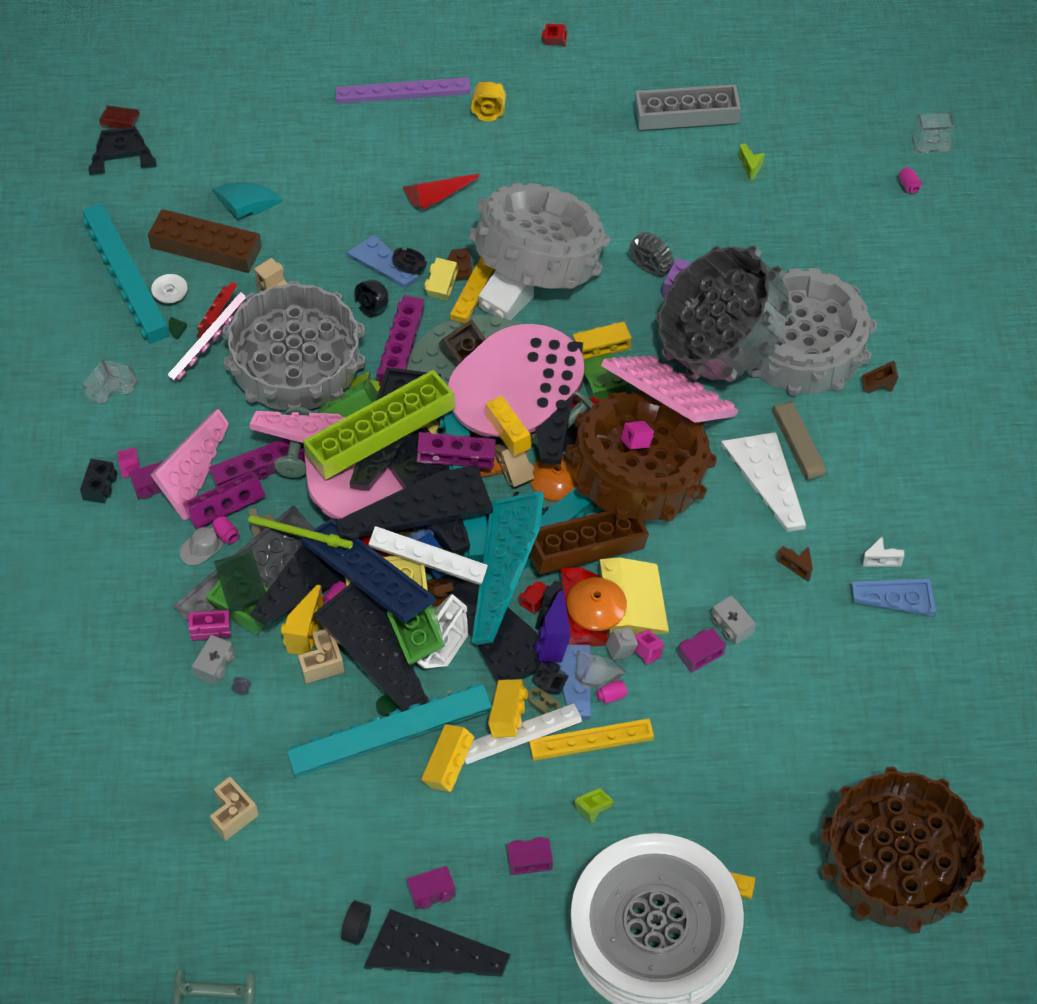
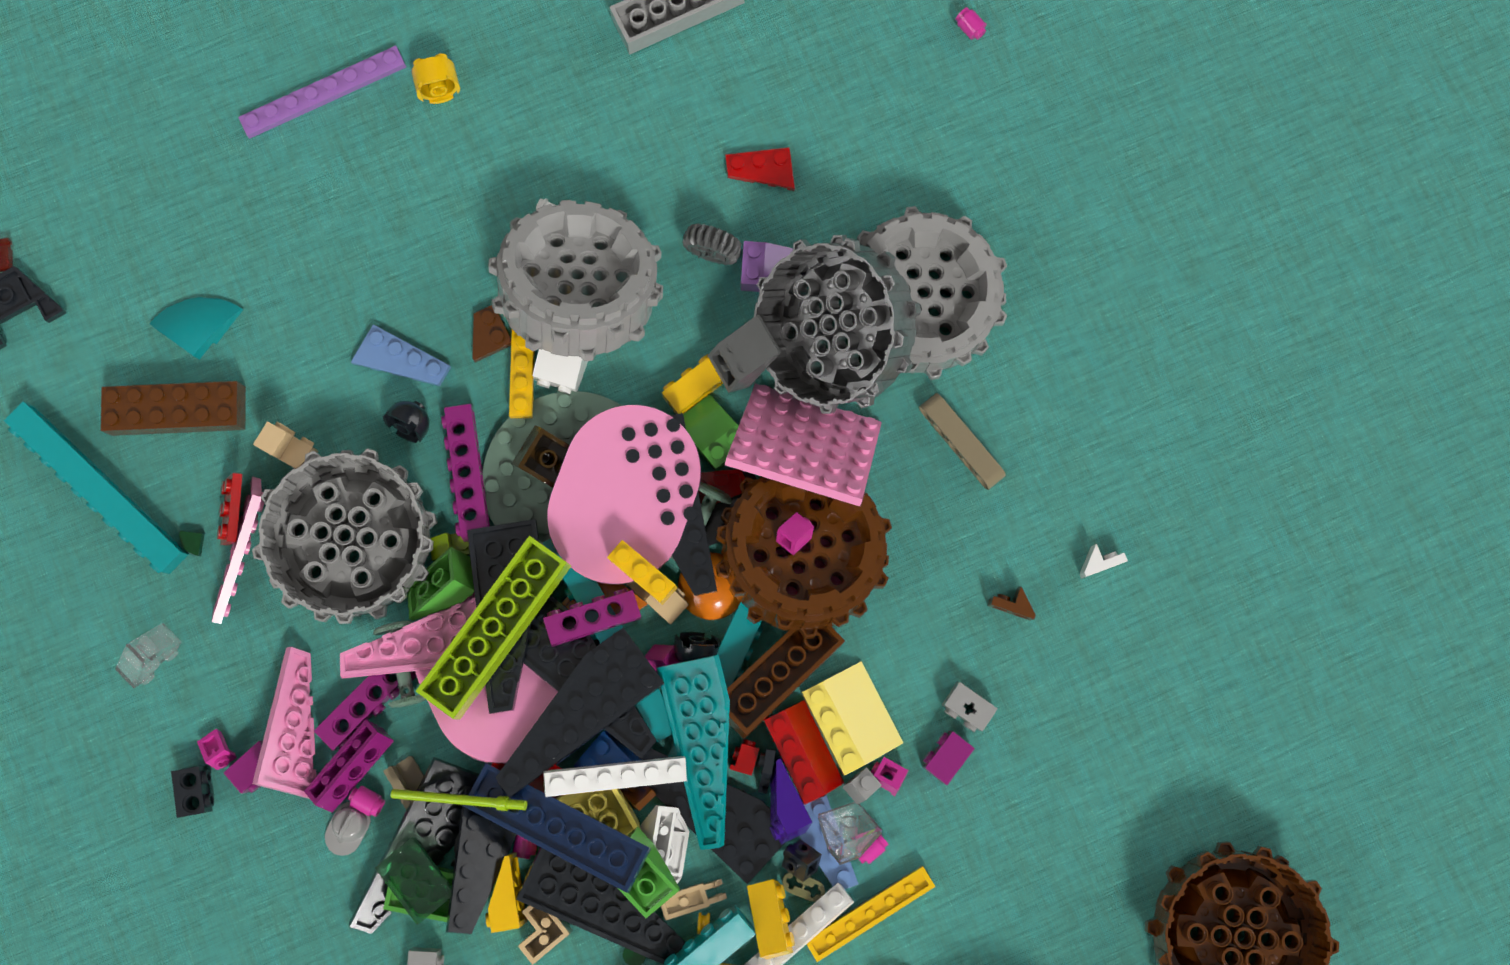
camera: 25 degrees left, 25 degrees up
white dish [151,274,188,303] -> none
dark pink brick [188,610,232,640] -> none
black tile [392,248,427,274] -> none
red wedge [403,174,479,209] -> none
light yellow brick [424,257,459,301] -> none
orange dish [567,577,627,631] -> none
white wing [721,432,806,532] -> none
lime slope [738,143,765,181] -> none
medium blue wing [851,579,936,617] -> none
reddish brown slope [862,360,899,393] -> none
none -> tan hinge [661,879,727,920]
none -> dark grey slope [708,314,781,393]
none -> red wing [725,147,795,191]

